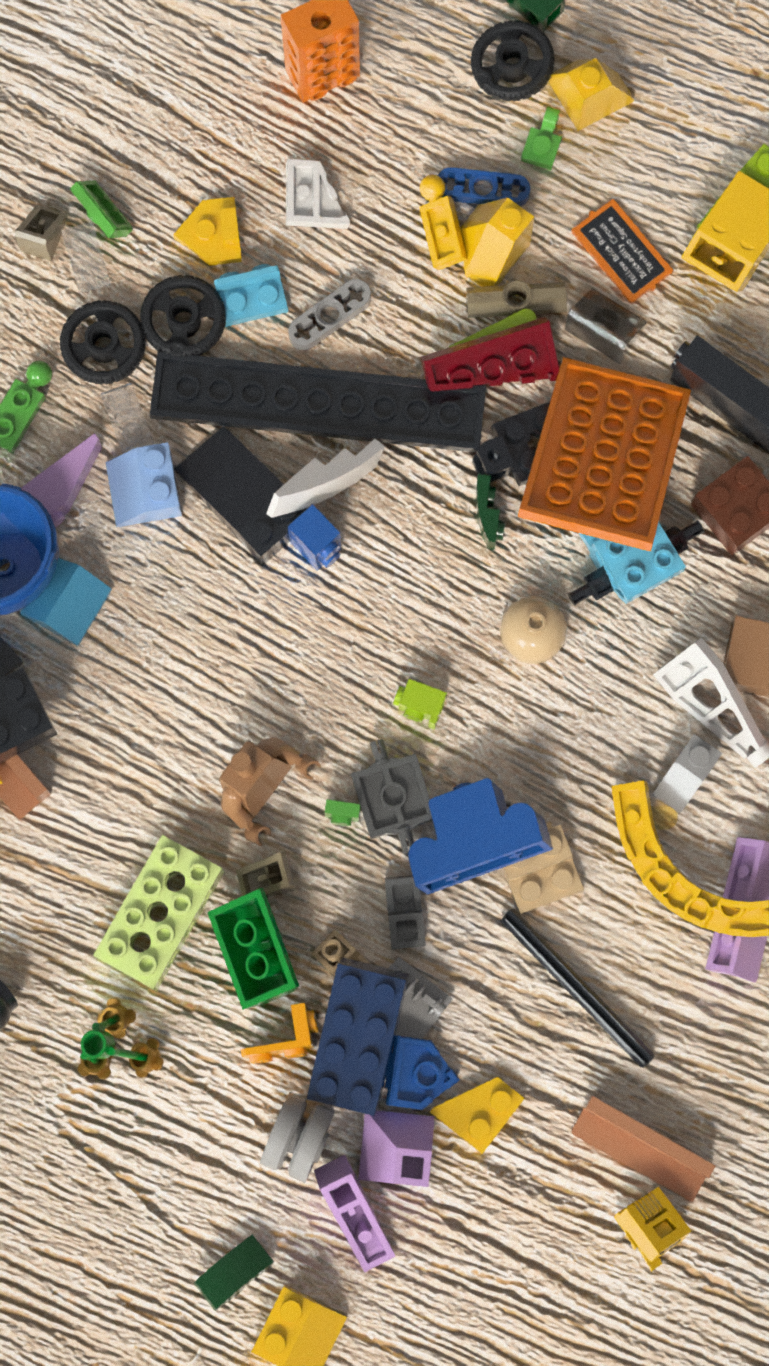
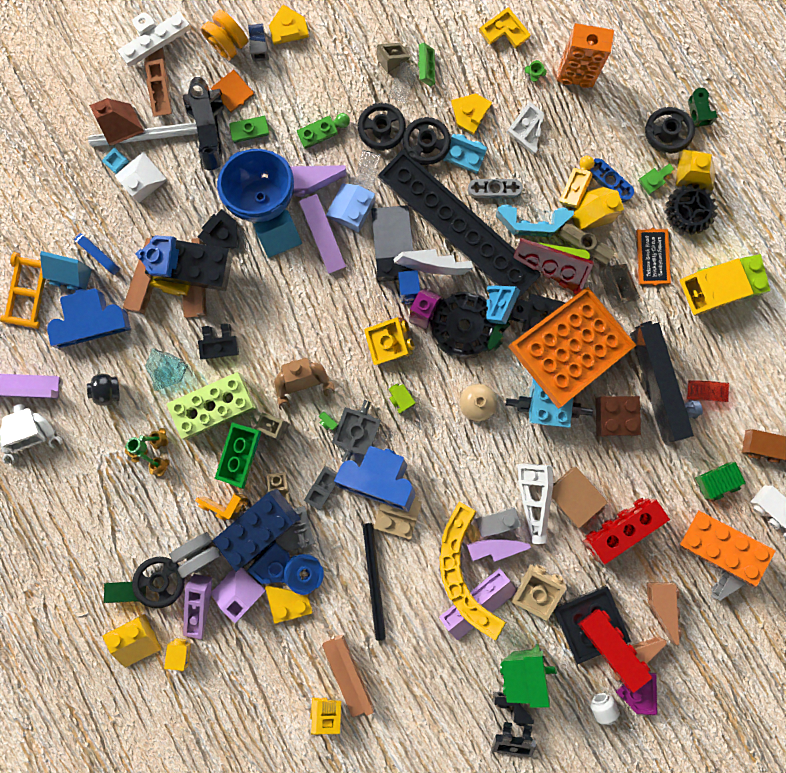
camera: 40 degrees right, 5 degrees up
none -> black wheel [132,557,185,609]
none -> clear light blue plate [145,348,188,391]
none -> yellow brick [164,638,191,671]
none -> black plate [198,323,239,360]
none -> blue plate [284,554,324,595]
none -> lavender slope [299,194,346,274]
none -> yellow plate [364,317,415,365]
none -> magenta slope [409,288,443,330]
none -> black plate [430,291,497,359]
none -> lavender slope [466,539,531,562]
none -> yellow plate [479,7,531,49]
none -> dark azure wing [487,285,520,324]
none -> medium azure slope [496,205,574,237]
none -> bright green plate [525,60,547,82]
none -> black gear [664,183,718,235]

